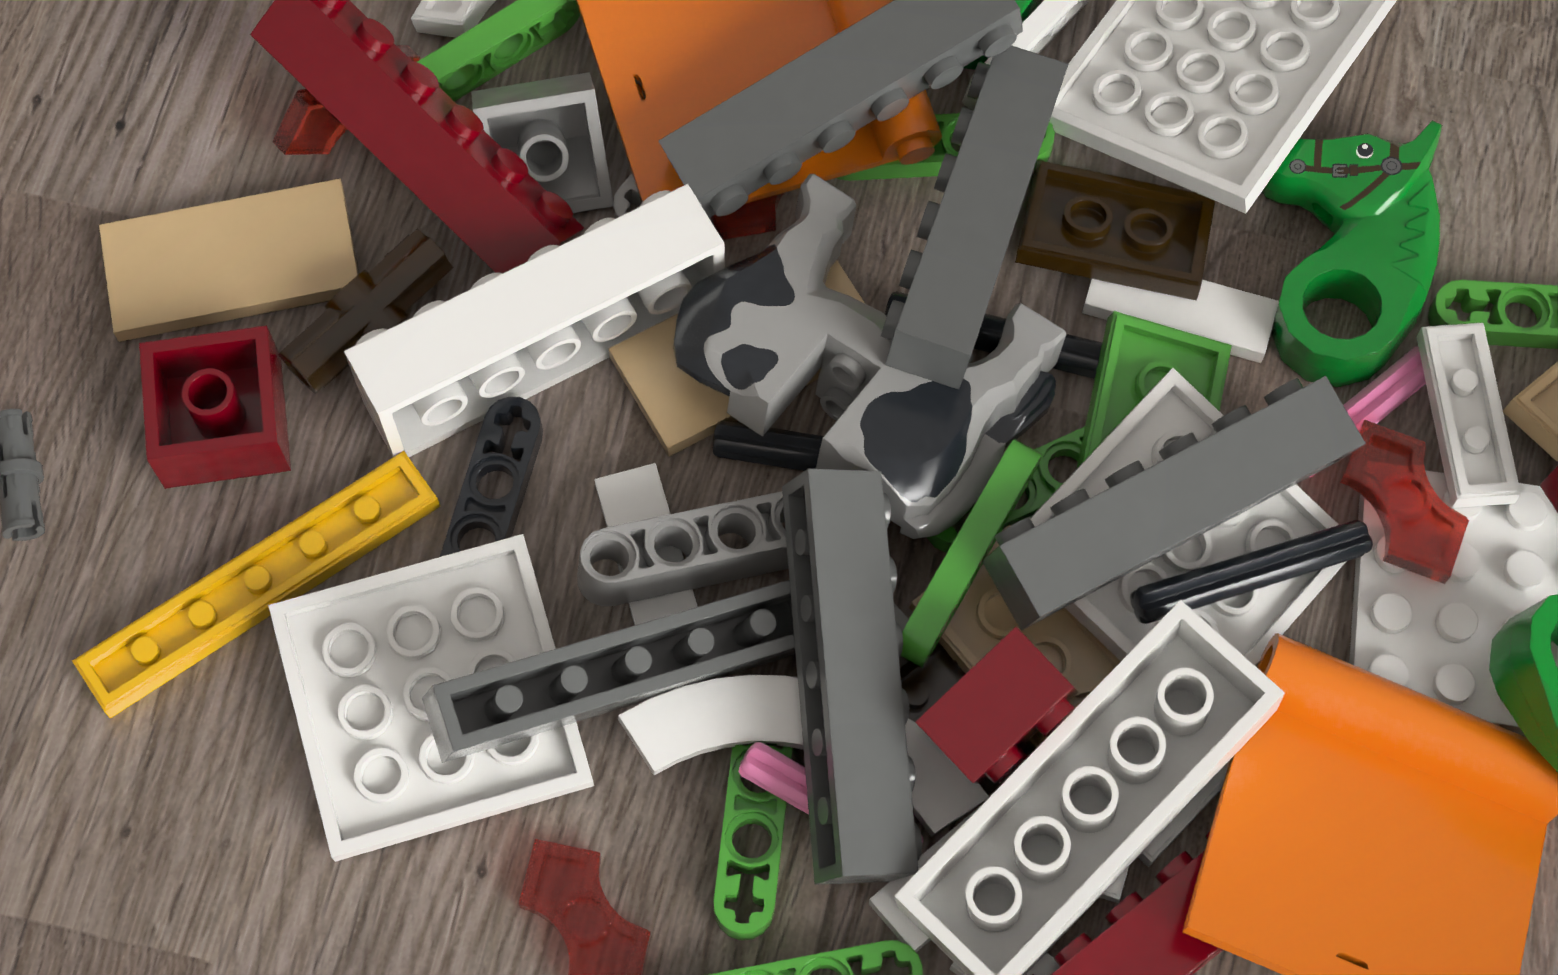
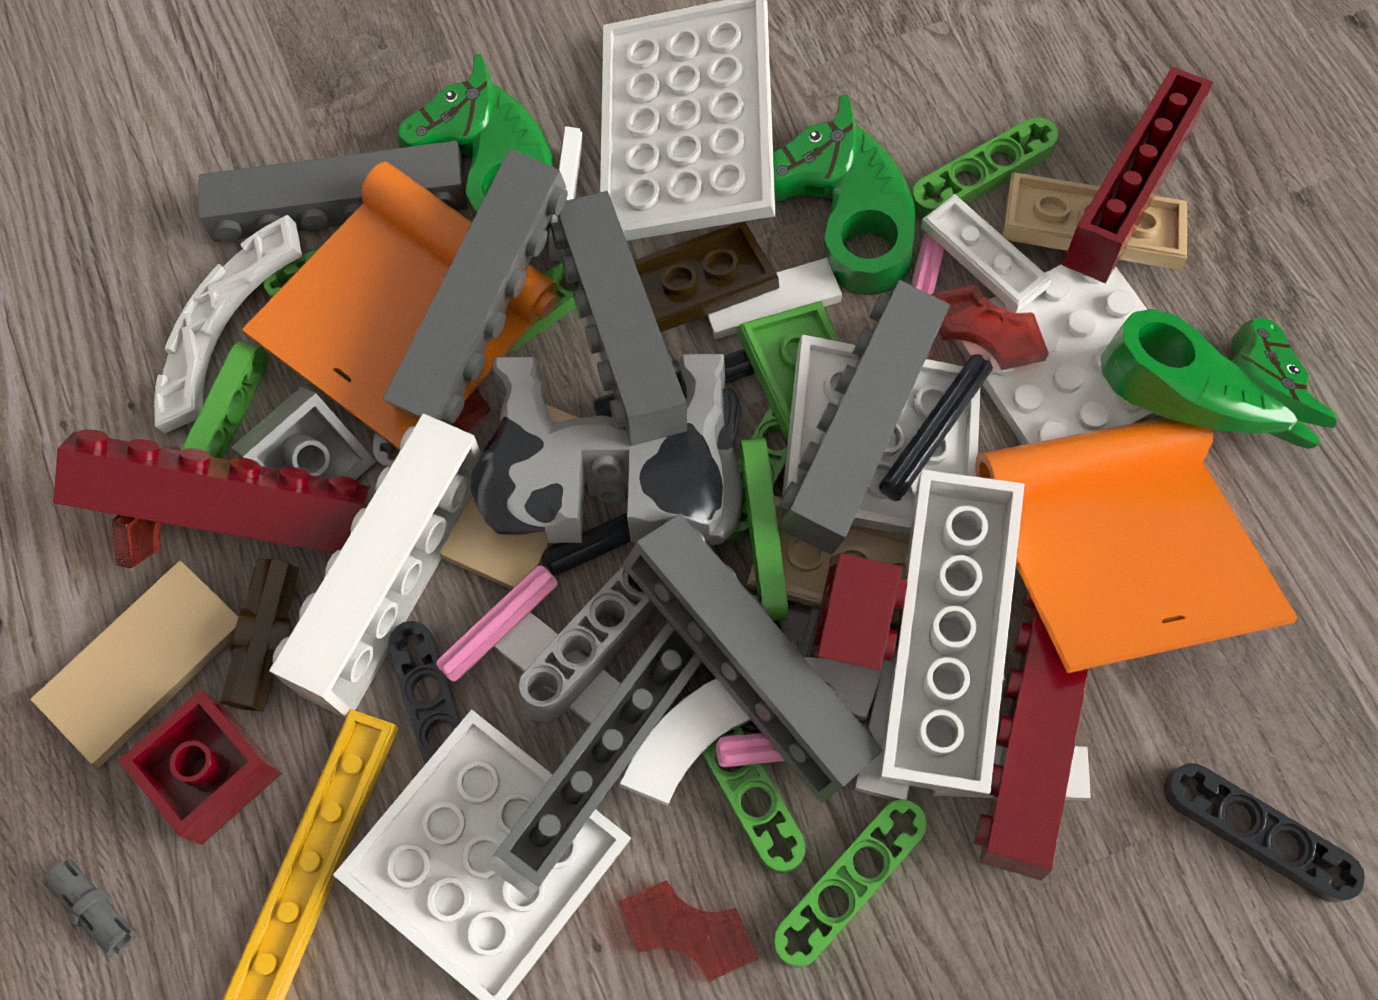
camera: 30 degrees left, 0 degrees up
none -> bright pink axle [436,565,558,682]

